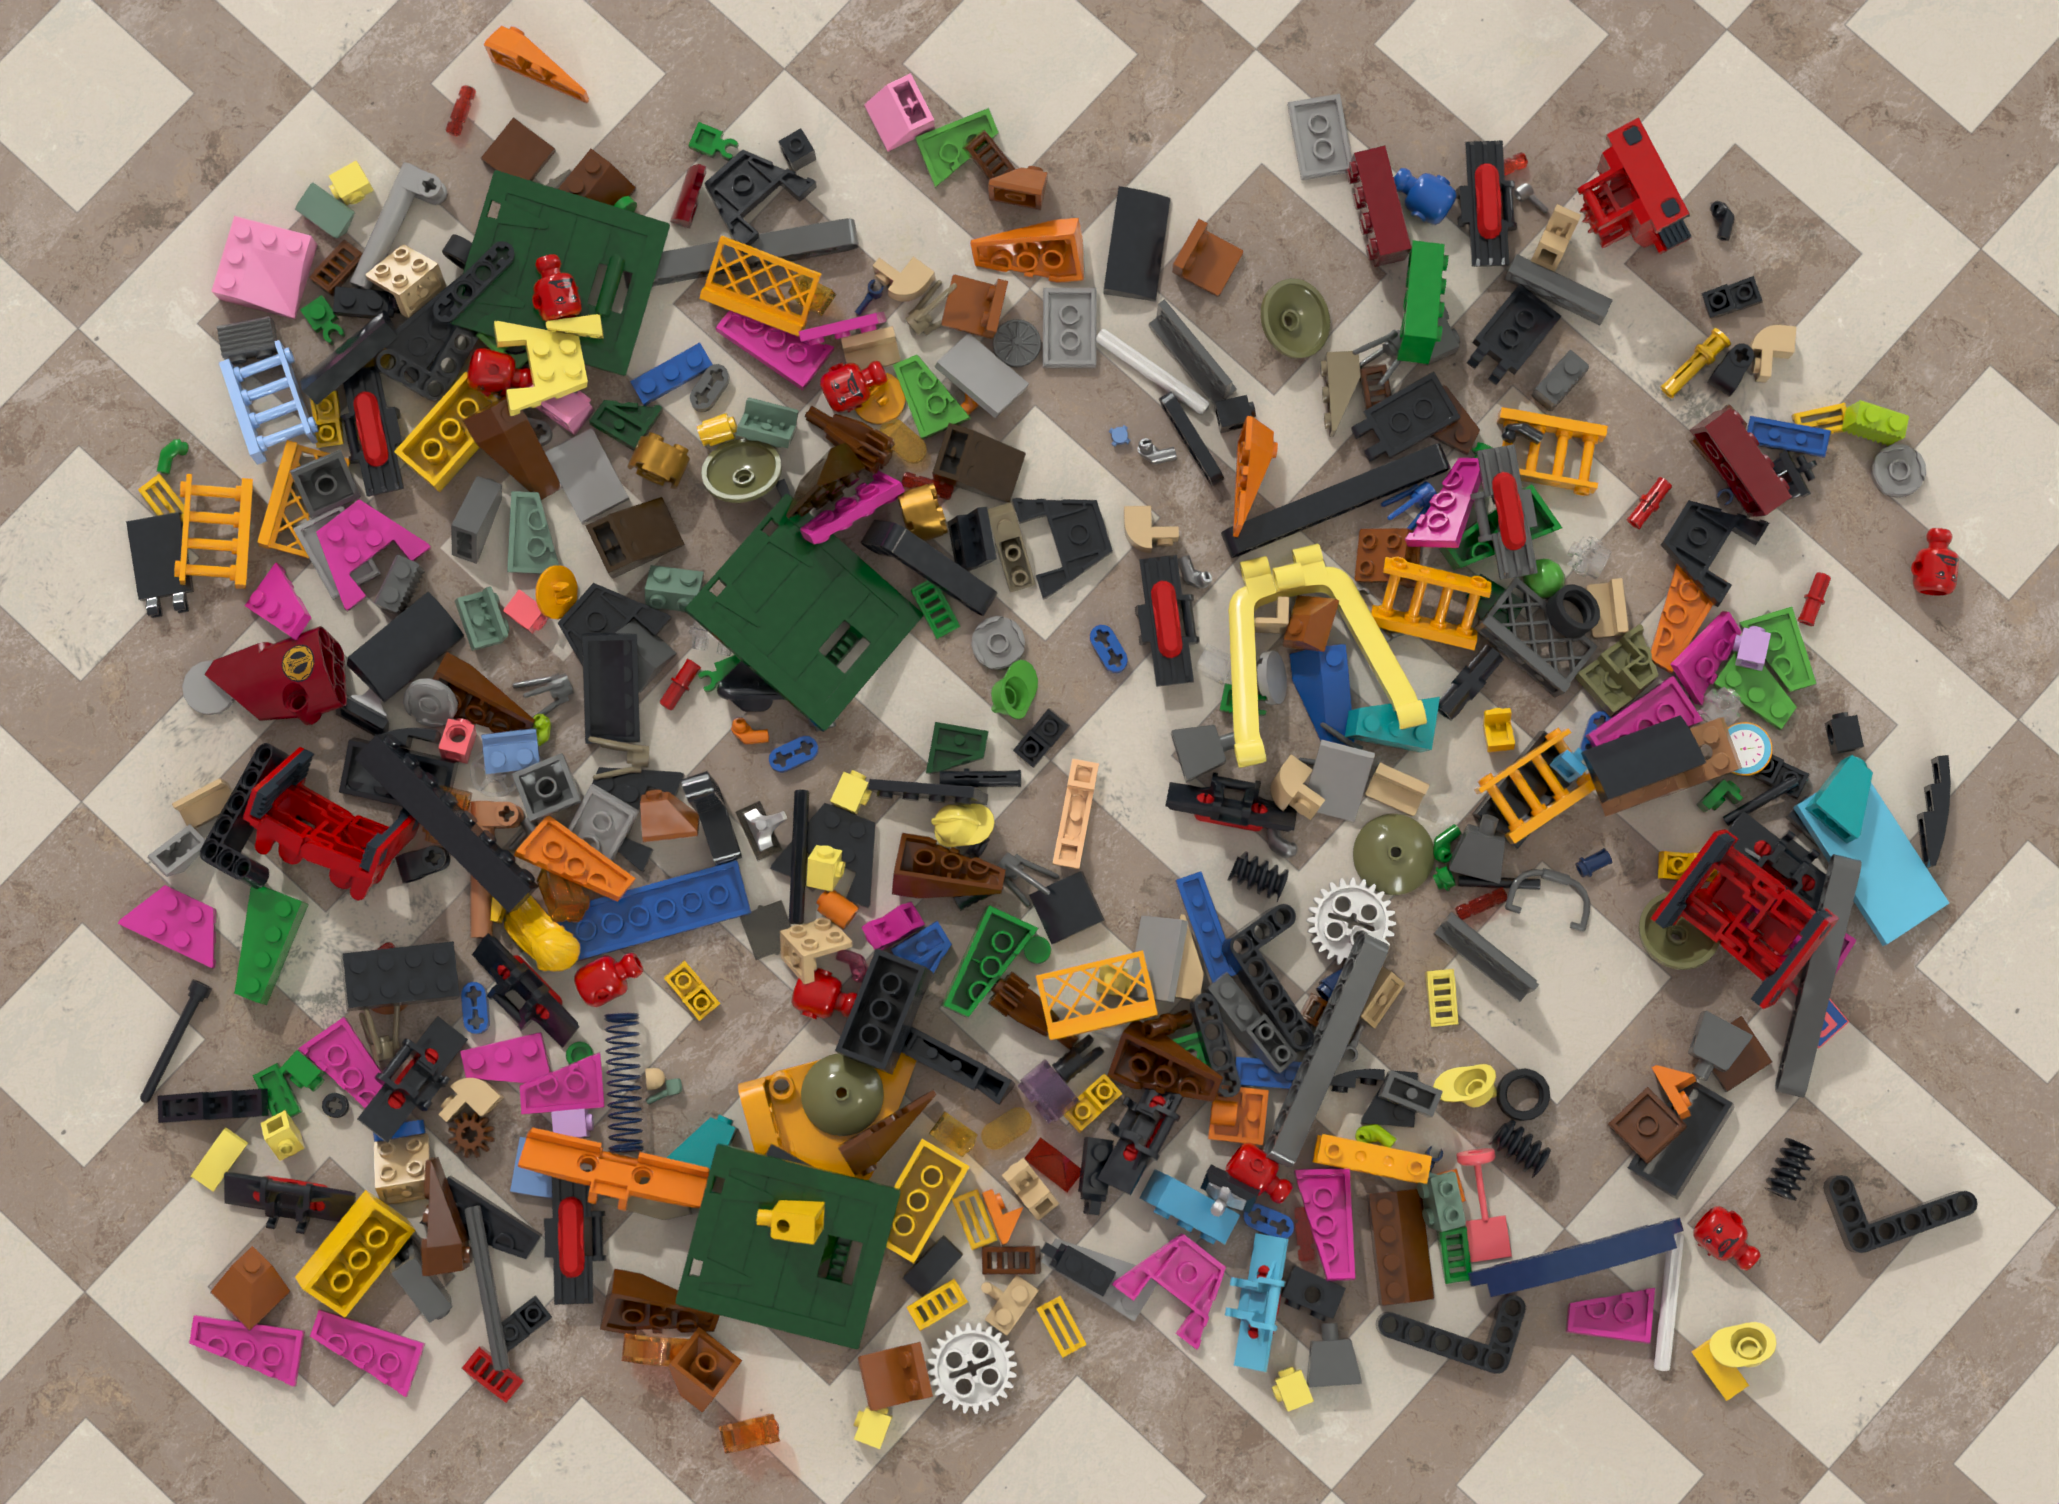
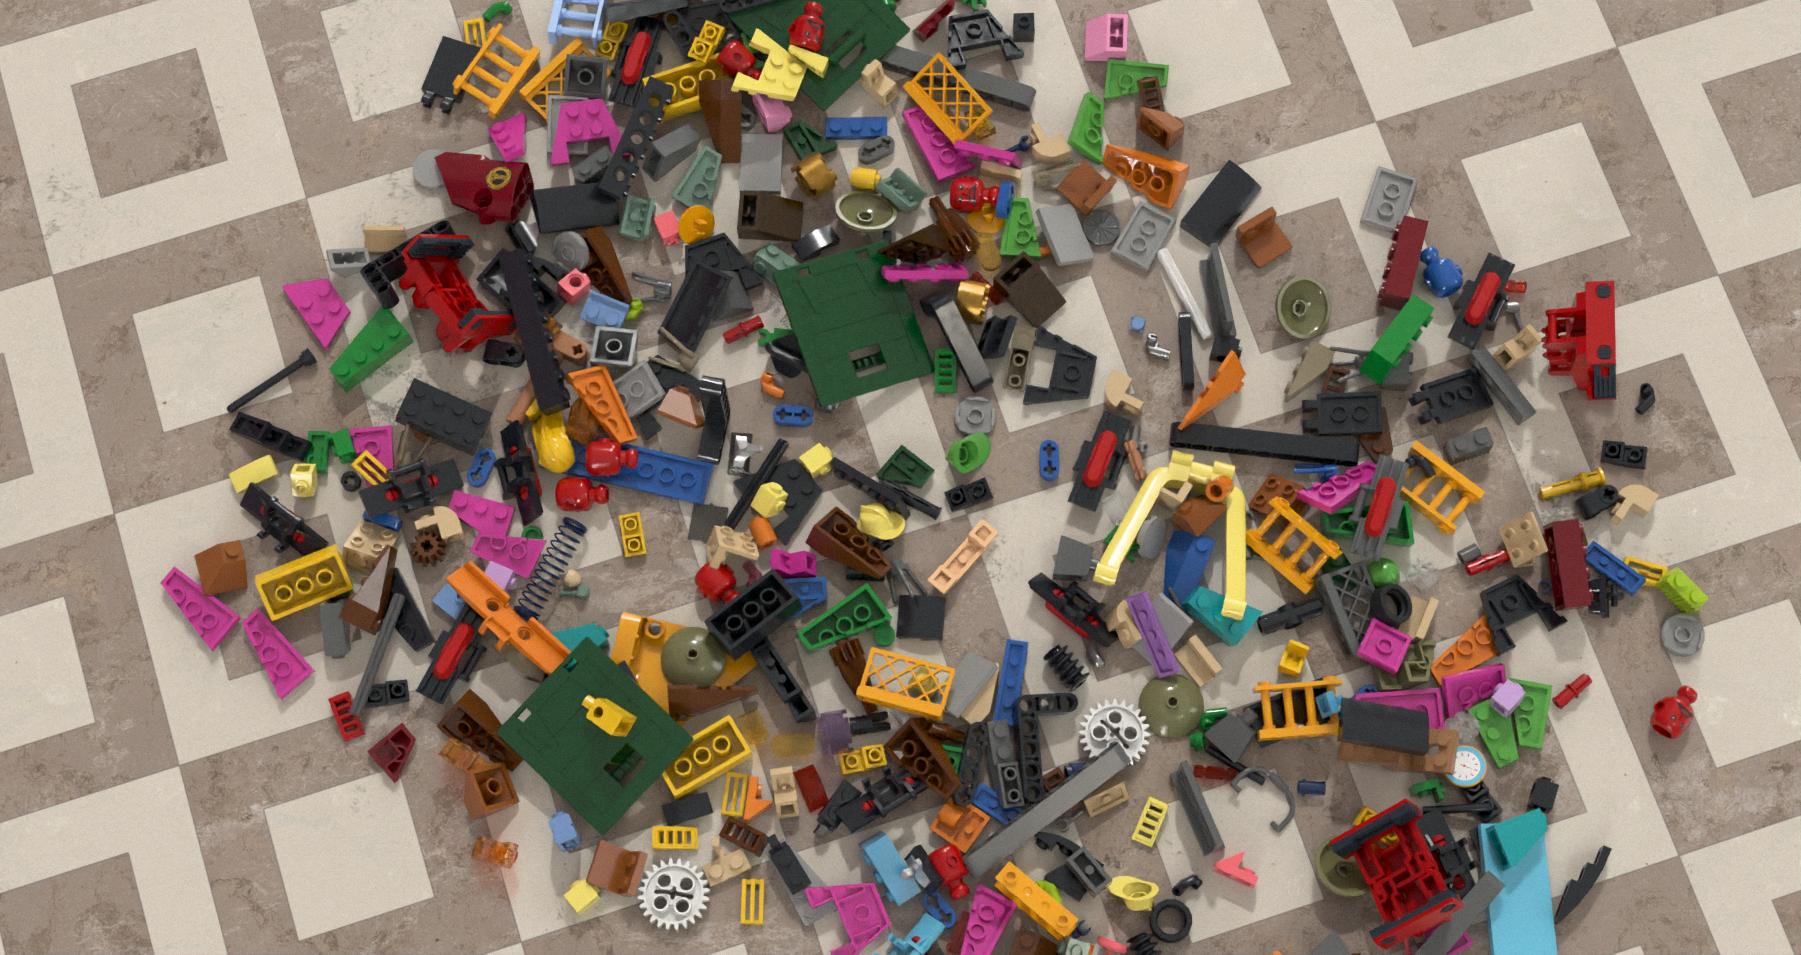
camera: 30 degrees right, 10 degrees down
none -> yellow tile [351,450,388,486]
none -> dark red slope [367,723,416,783]
none -> medium blue brick [548,812,582,852]
none -> red piece [585,438,638,478]
none -> black brick [597,76,674,201]
none -> yellow slope [688,20,726,64]
none -> black slope [792,225,840,262]
none -> tan brick [859,59,899,108]
none -> blue beam [996,180,1015,219]
none -> bright green wing [1067,92,1104,165]
none -> nougat axle [1124,440,1148,481]
none -> medium lavender tile [1125,591,1180,679]
none -> black arm [1172,874,1203,896]
none -> orange brick [1205,475,1234,502]
none -> coral slope [1212,852,1259,889]
none -> dark pink tile [1356,618,1412,676]
none -> dark grey hinge [1457,543,1482,565]
none -> tan bracket [1499,512,1548,568]

